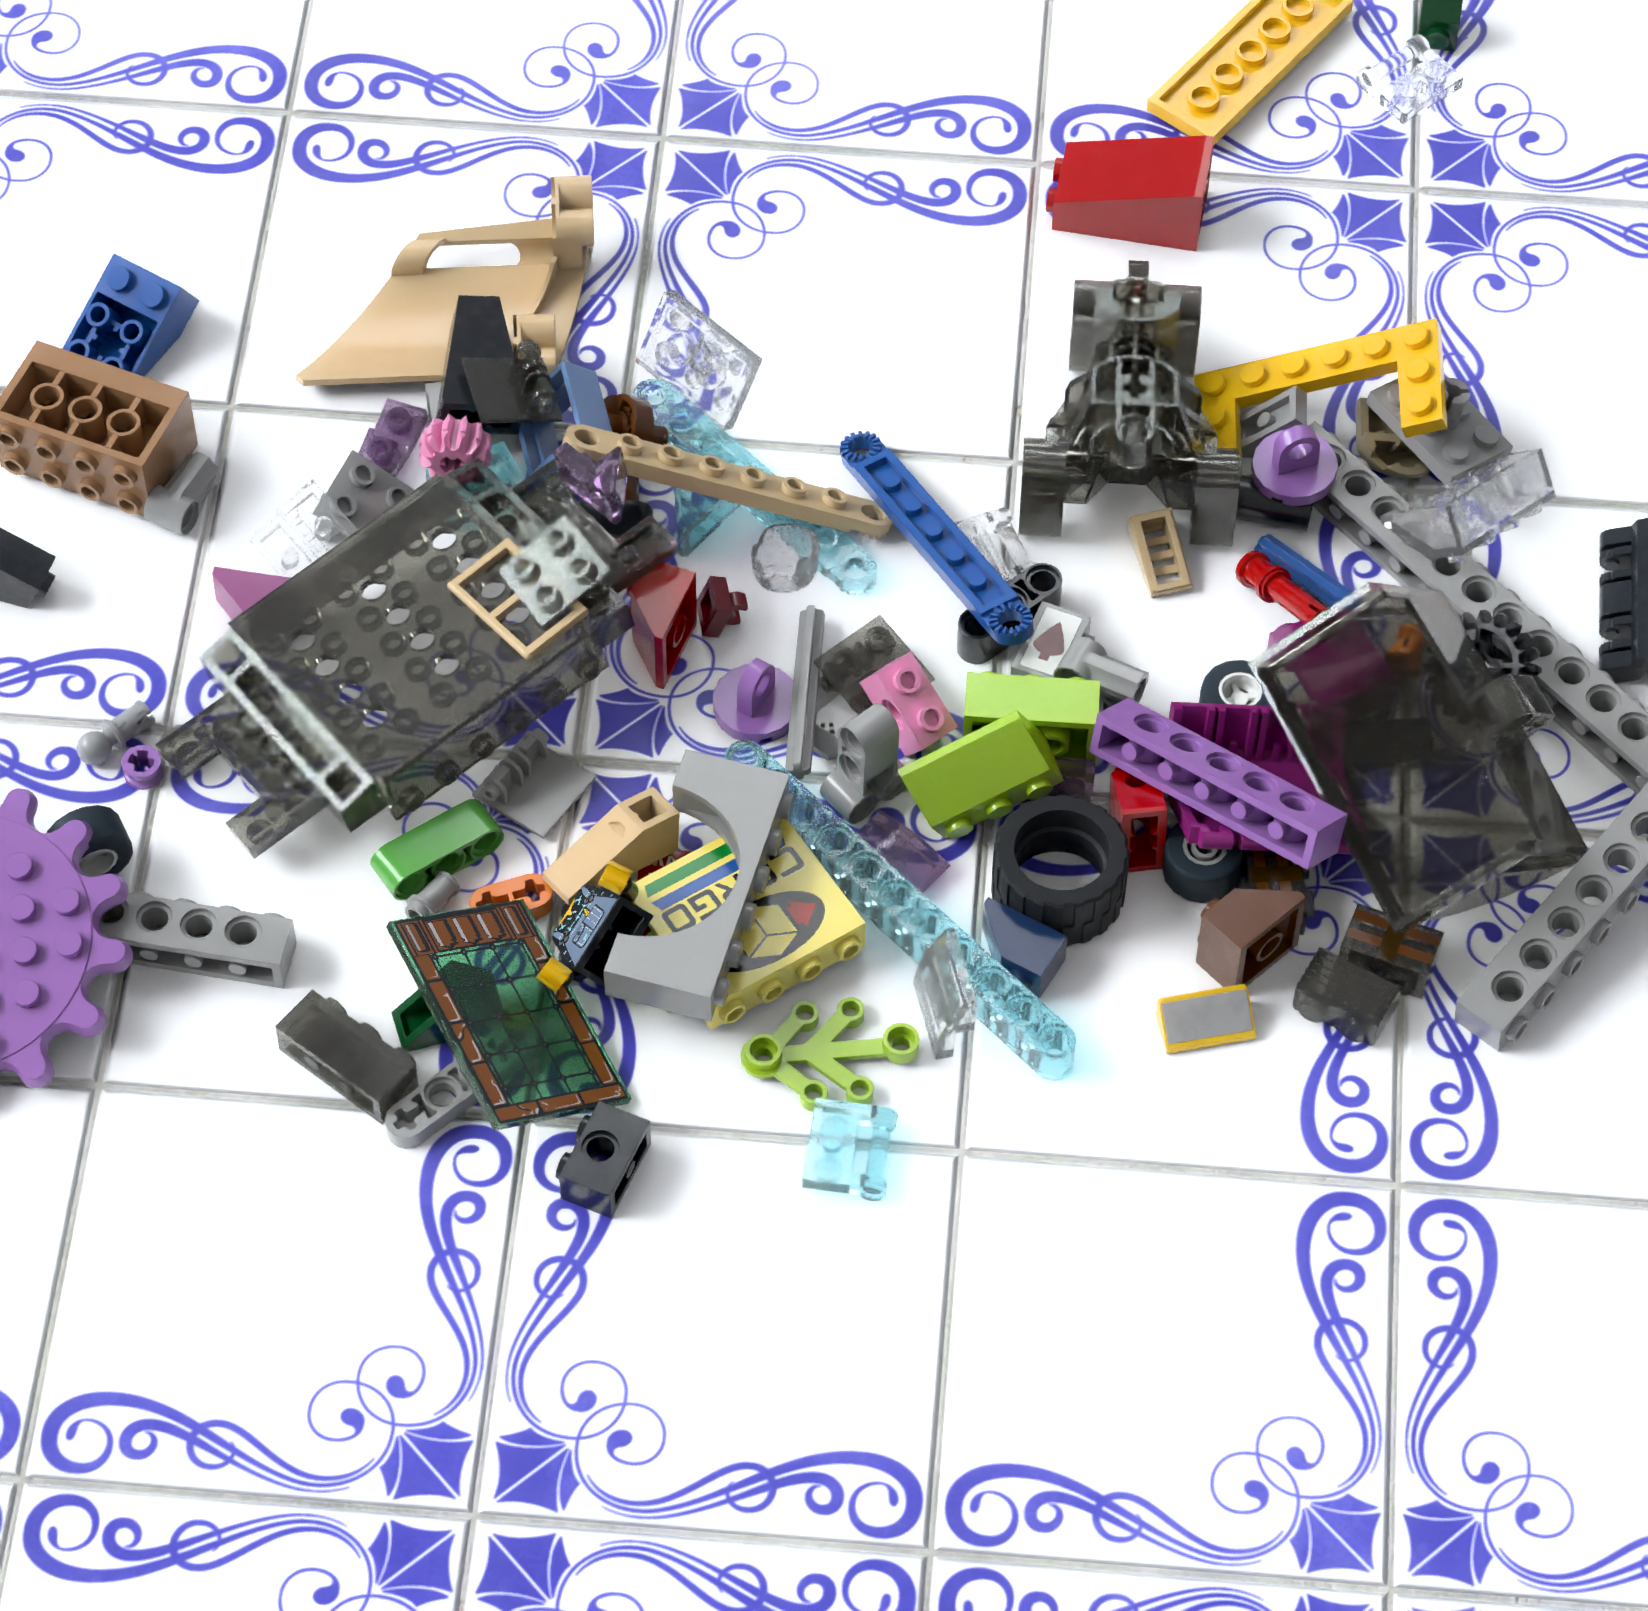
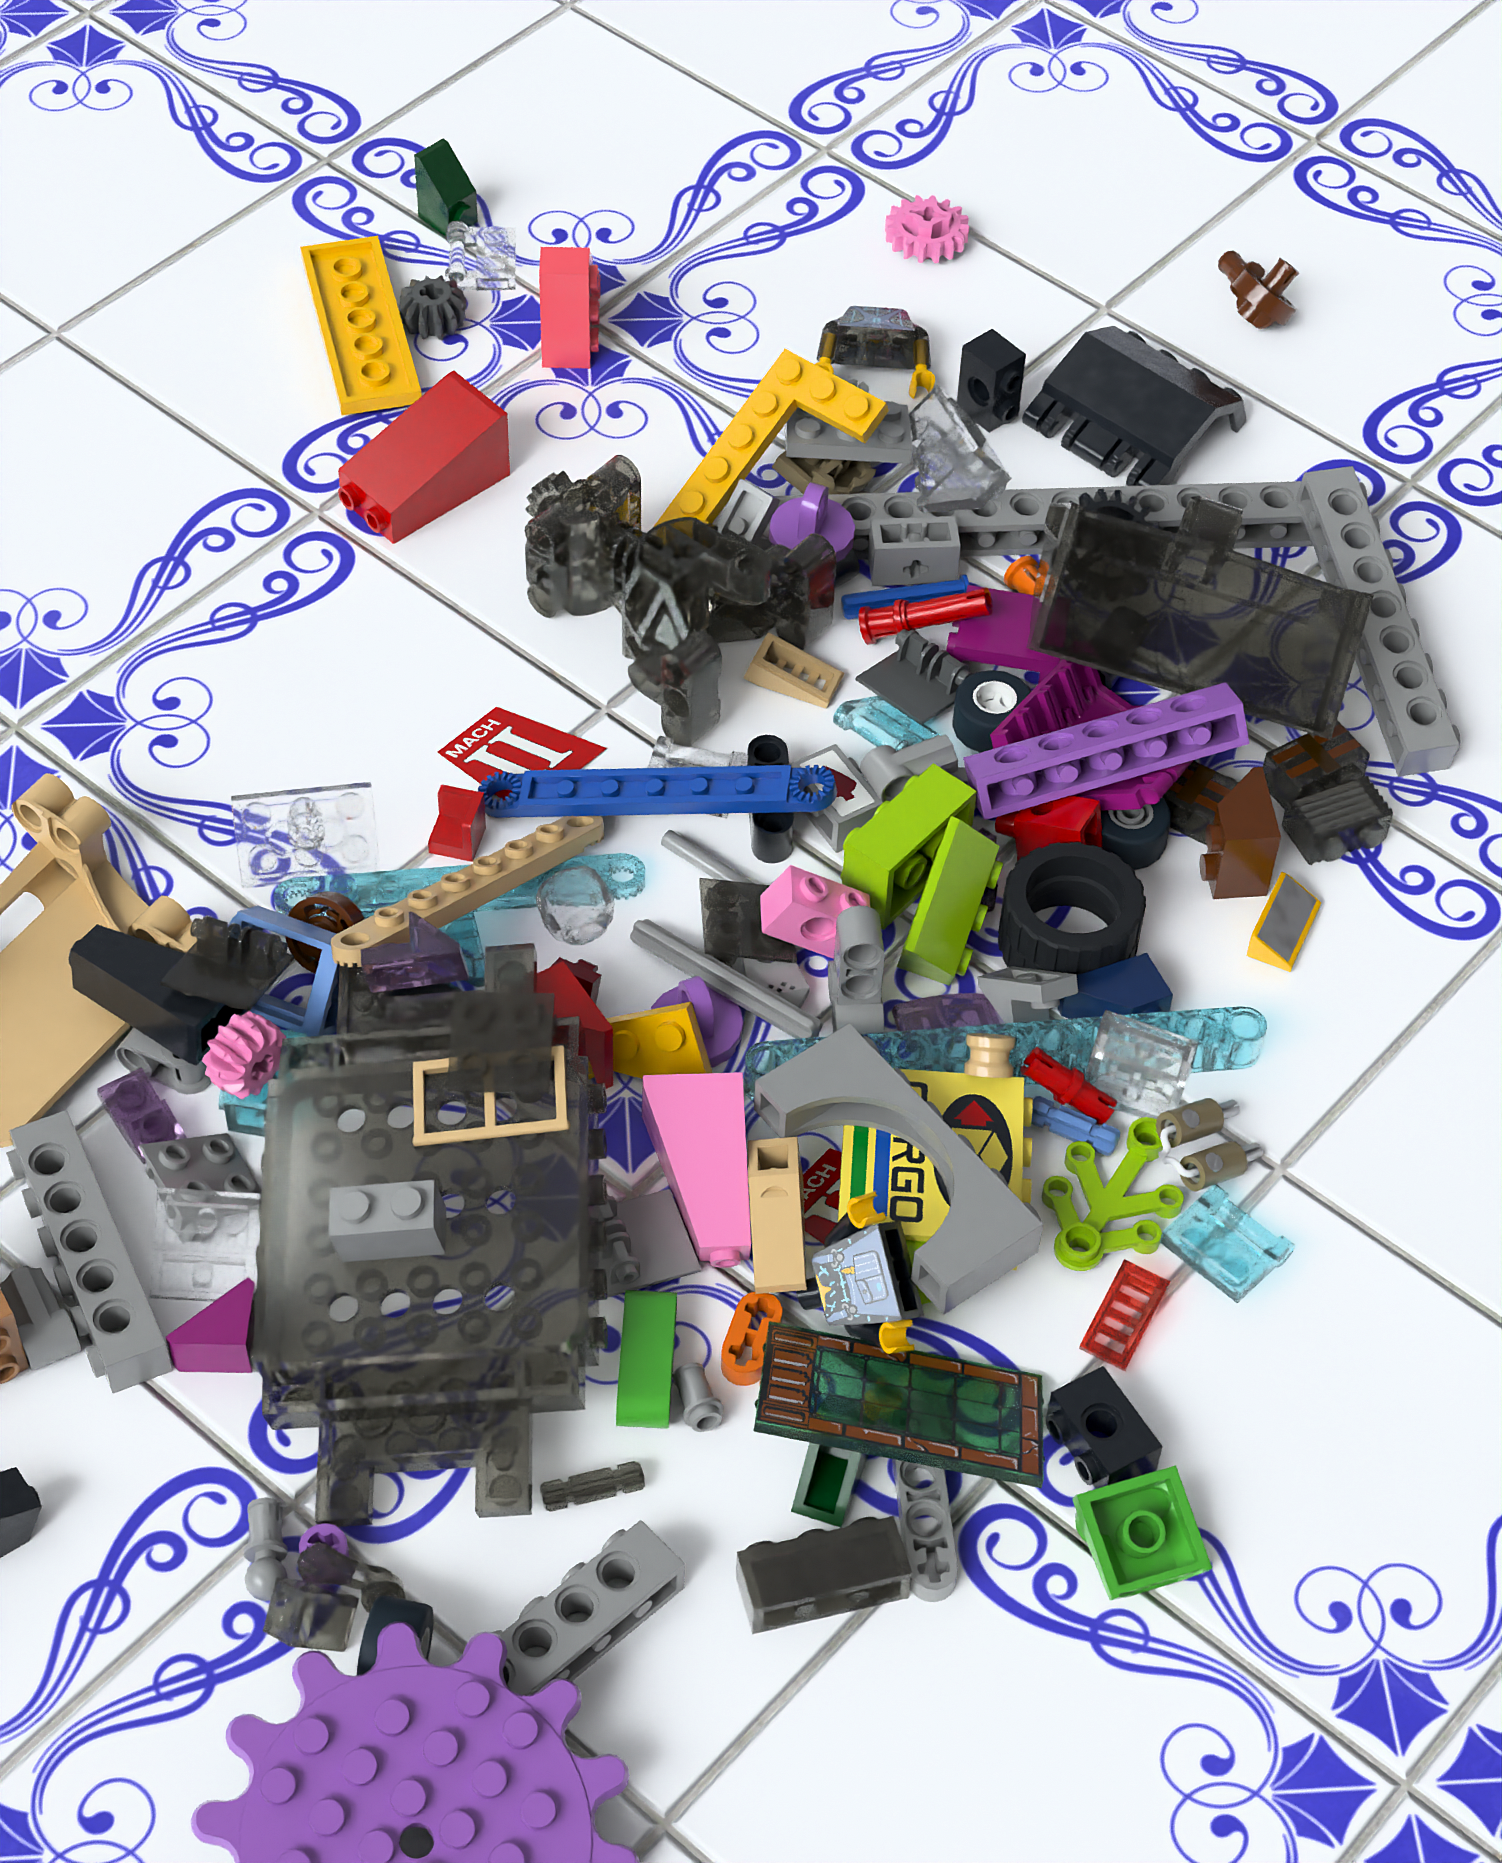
camera: 55 degrees left, 5 degrees down
none -> light grey brick [6,1110,172,1394]
none -> clear smoke panel [263,1577,359,1652]
none -> clear smoke piece [297,1541,405,1613]
none -> light grey brick [328,1180,446,1262]
none -> dark grey gear [399,275,467,340]
none -> red panel [428,784,486,862]
none -> red sticker [437,706,607,801]
none -> coral brick [539,247,601,369]
none -> clear smoke axle [540,1461,645,1512]
none -> yellow wing [606,1002,713,1079]
none -> bright pink slope [642,1072,751,1268]
none -> light grey bar [661,830,765,909]
none -> clear smoke torso [815,305,936,399]
none -> clear light blue plate [833,696,942,751]
none -> dark grey hinge [855,629,972,725]
none -> light grey brick [868,516,961,586]
none -> black brick [956,328,1026,433]
none -> tan wheel [964,1033,1016,1078]
none -> light grey slope [977,966,1078,1036]
none -> red pin [1020,1047,1117,1125]
none -> medium blue axle [1031,1096,1121,1156]
none -> bright green slope [1072,1465,1212,1601]
none -> clear red slope [1079,1259,1170,1371]
none -> dark tan piece [1156,1098,1263,1191]

